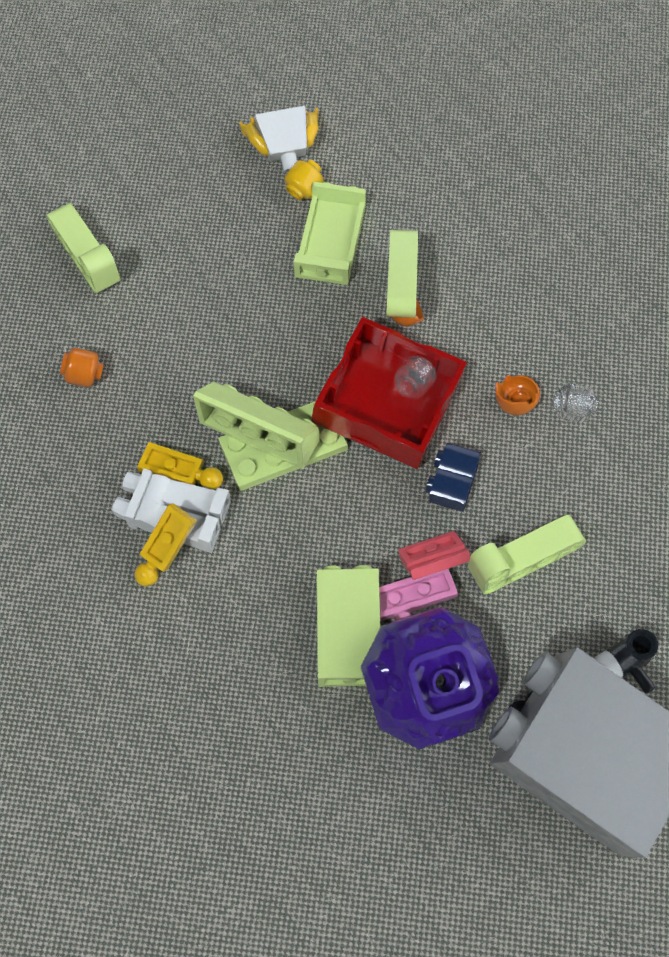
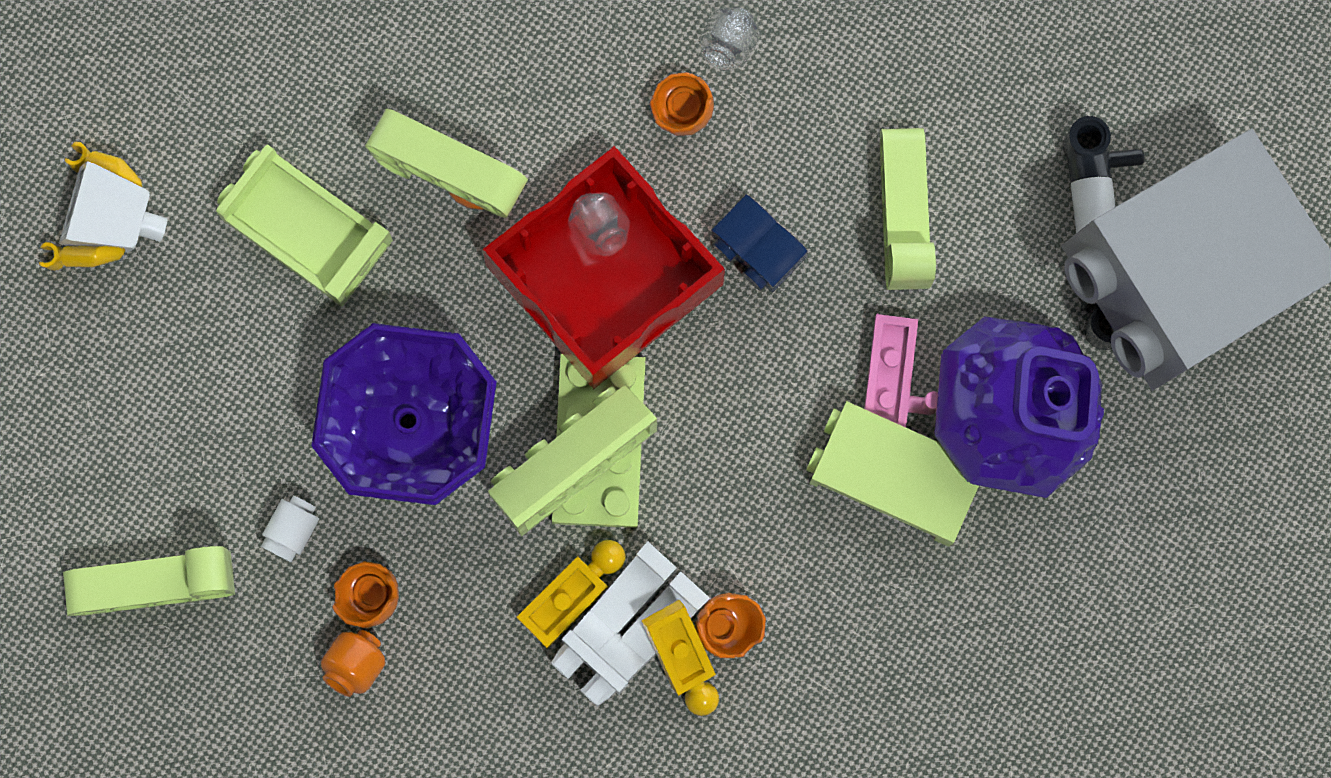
camera: 70 degrees left, 15 degrees up
yellow head [284,159,324,201] -> none
coral plate [398,531,470,580] -> none
none -> white brick [261,495,319,562]
none -> dark purple rock [311,323,497,505]
none -> orange hair [332,561,399,628]
none -> orange hair [695,593,766,658]

